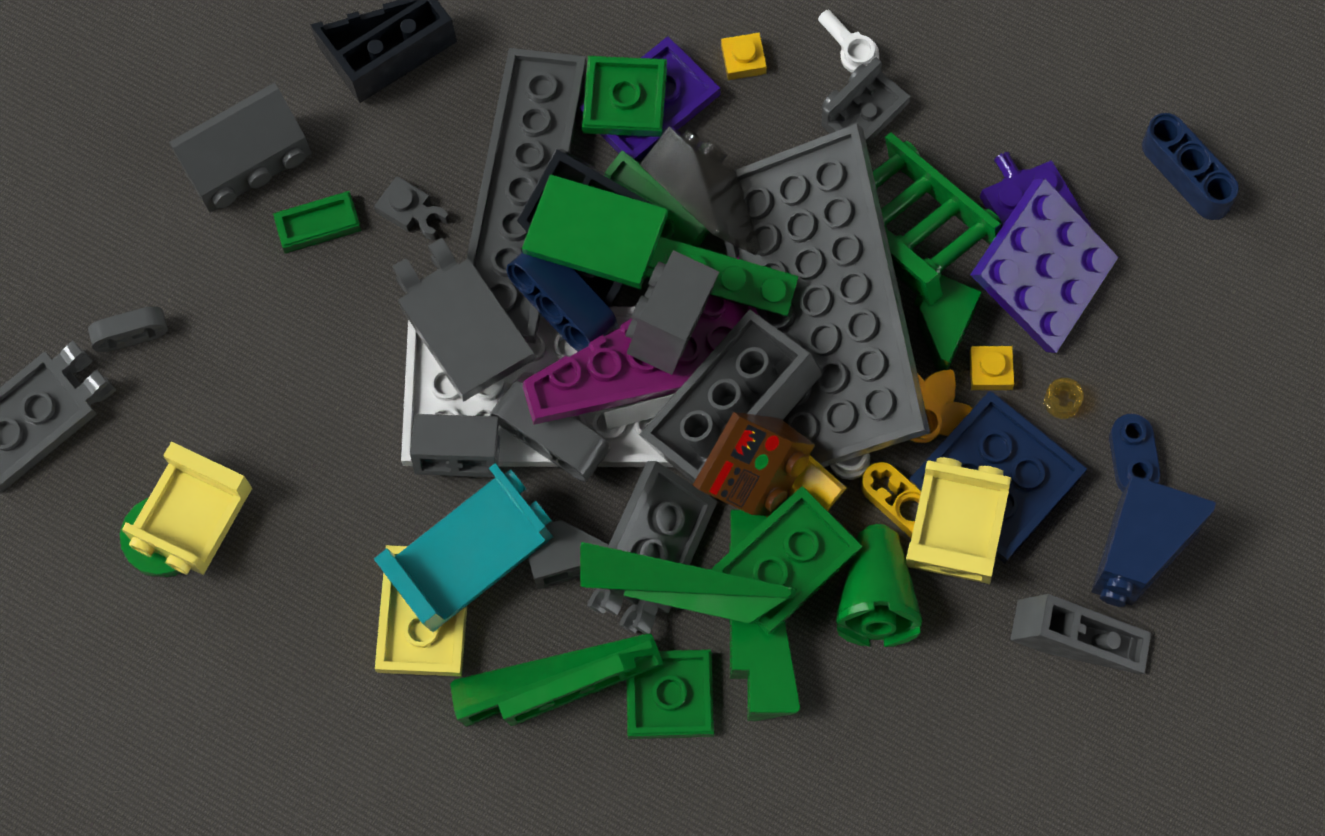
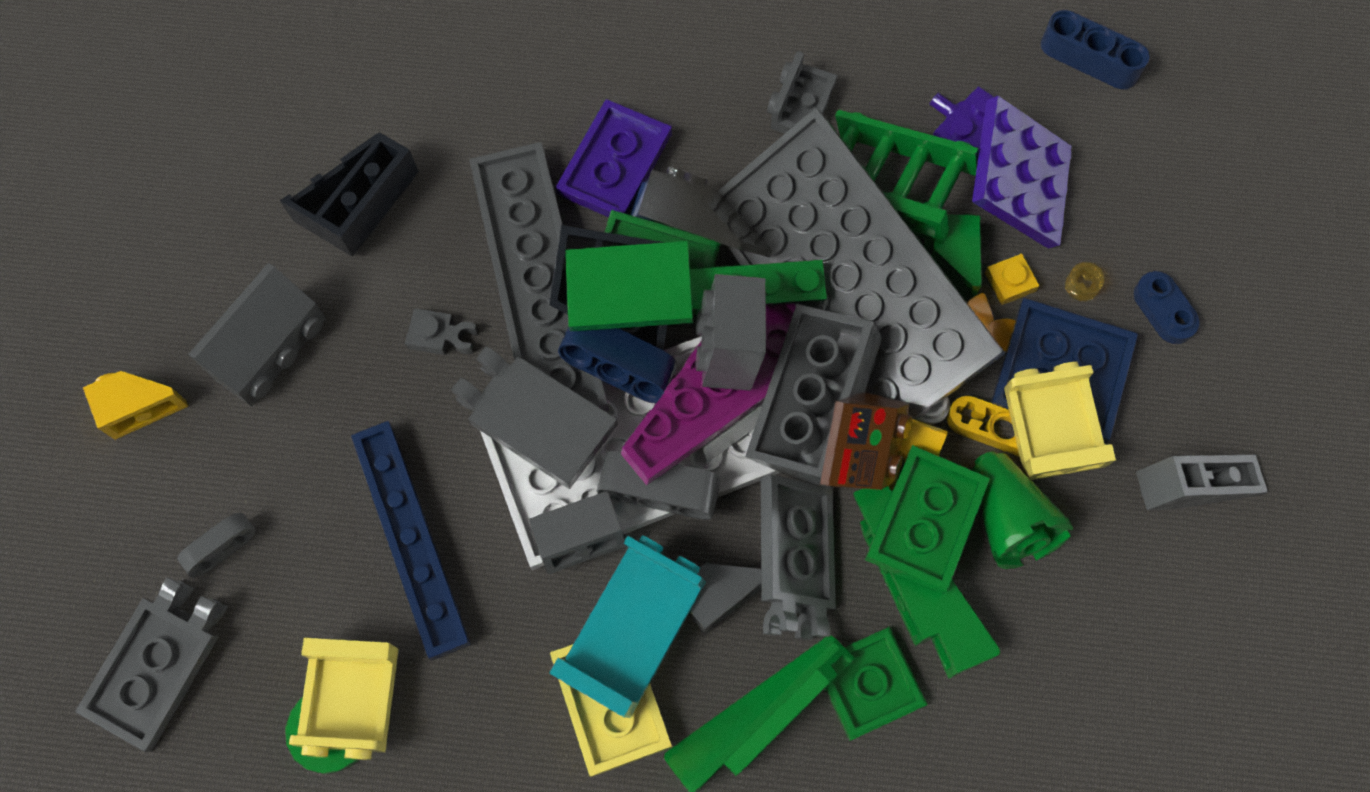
camera: 25 degrees left, 0 degrees up
green tile [273,191,362,254] -> none
green wedge [580,542,797,624] -> none
green tile [582,56,667,137] -> none
yellow plate [721,33,767,80] -> none
white plate [818,9,879,73] -> none
dark blue slope [1091,476,1216,607] -> none
none -> yellow slope [83,371,188,440]
none -> dark blue plate [351,421,471,661]

